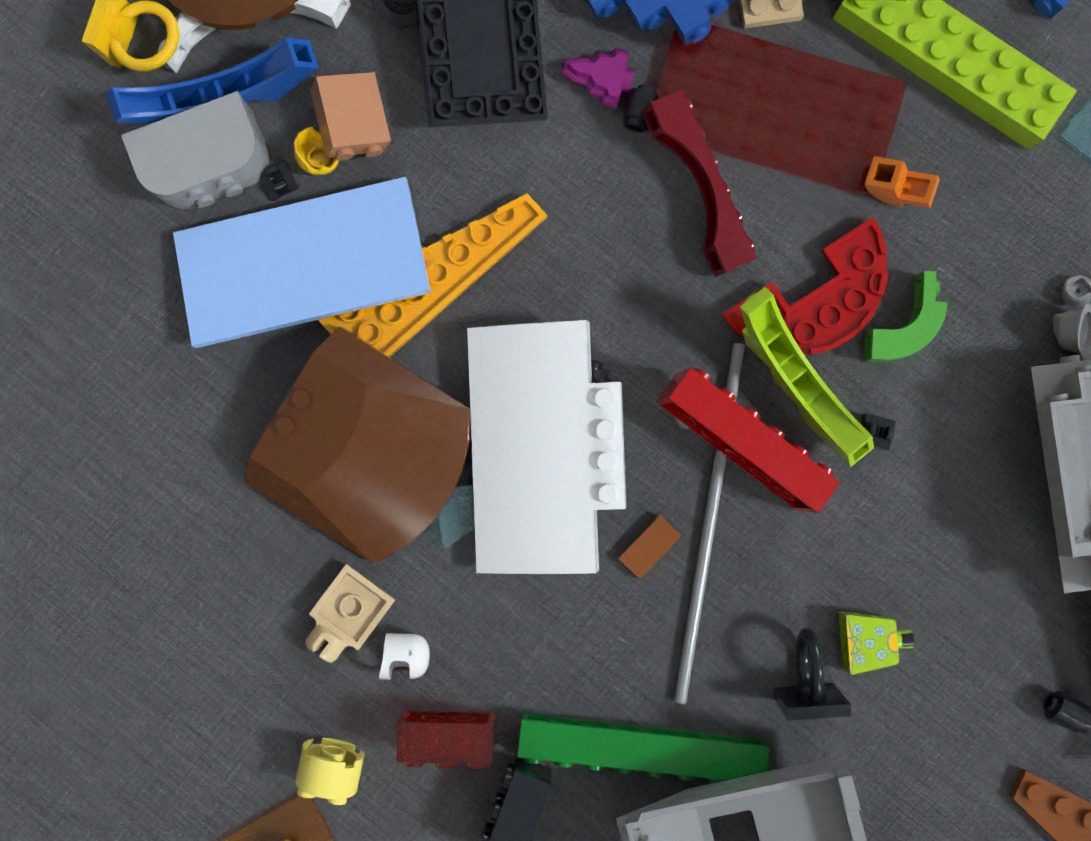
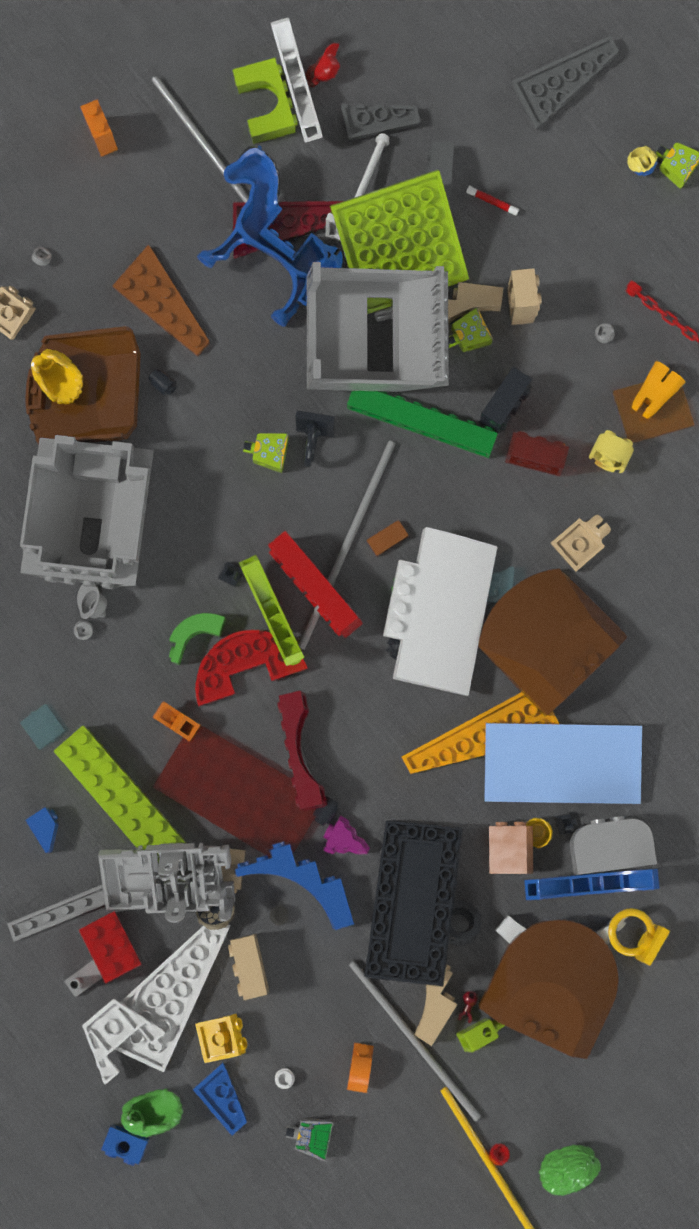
camera: 165 degrees left, 5 degrees down
white helmet [379,633,430,680] -> none

